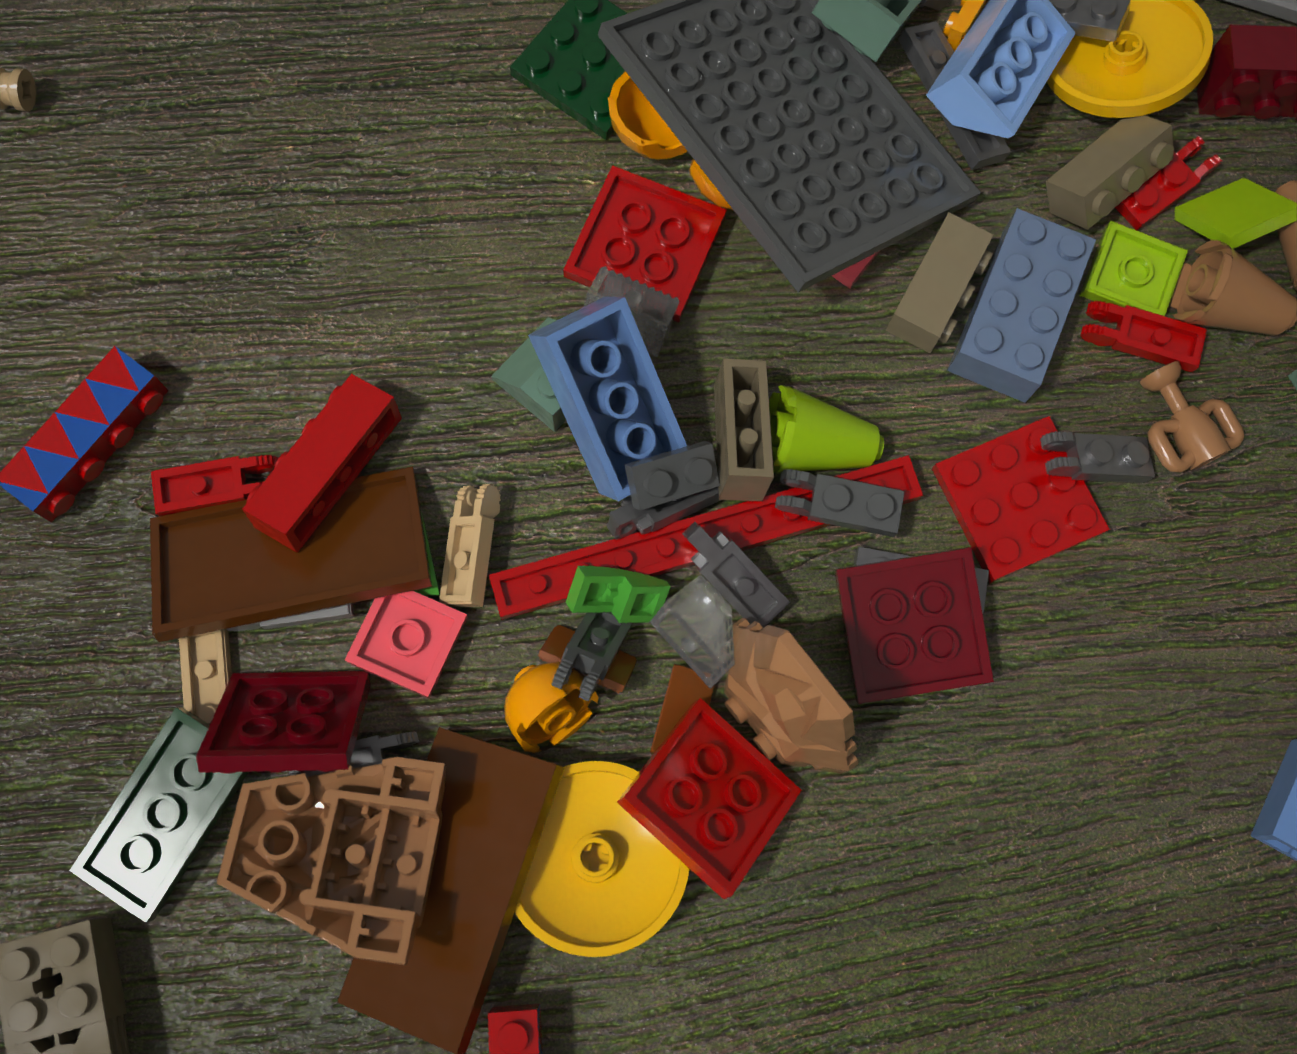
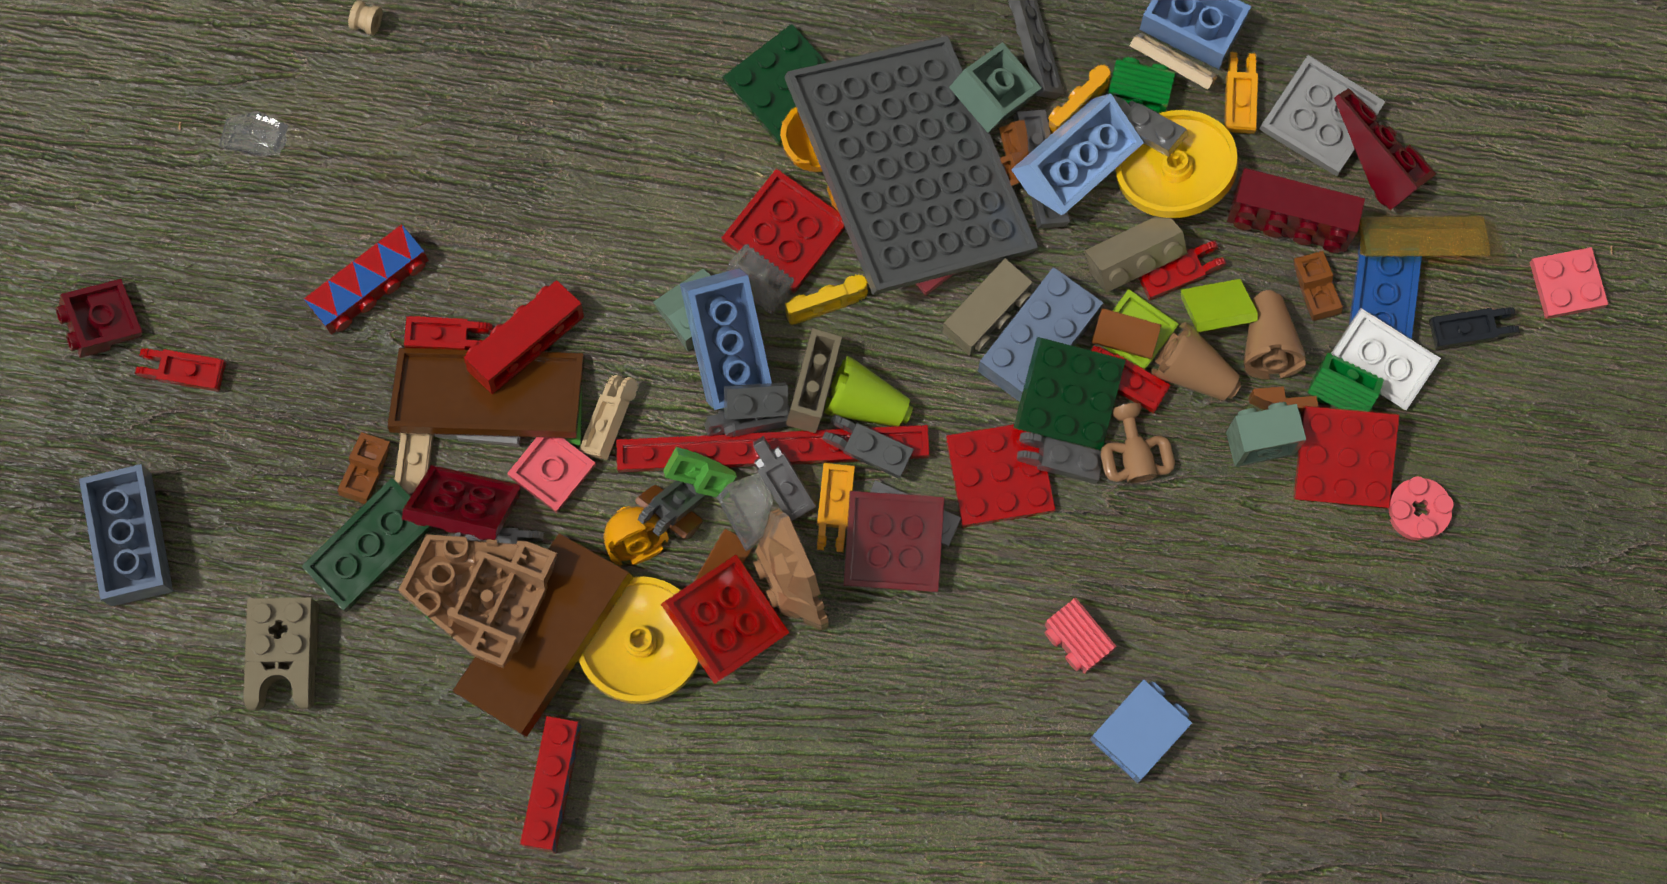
camera: 20 degrees right, 0 degrees up
none -> dark orange slope [337,432,391,504]
none -> yellow hinge [785,274,868,326]
none -> light orange hinge [817,463,855,553]
none -> dark orange slope [999,120,1029,186]
none -> dark green plate [1013,337,1126,450]
none -> coral brick [1044,597,1117,674]
none -> dark orange slope [1092,308,1161,359]

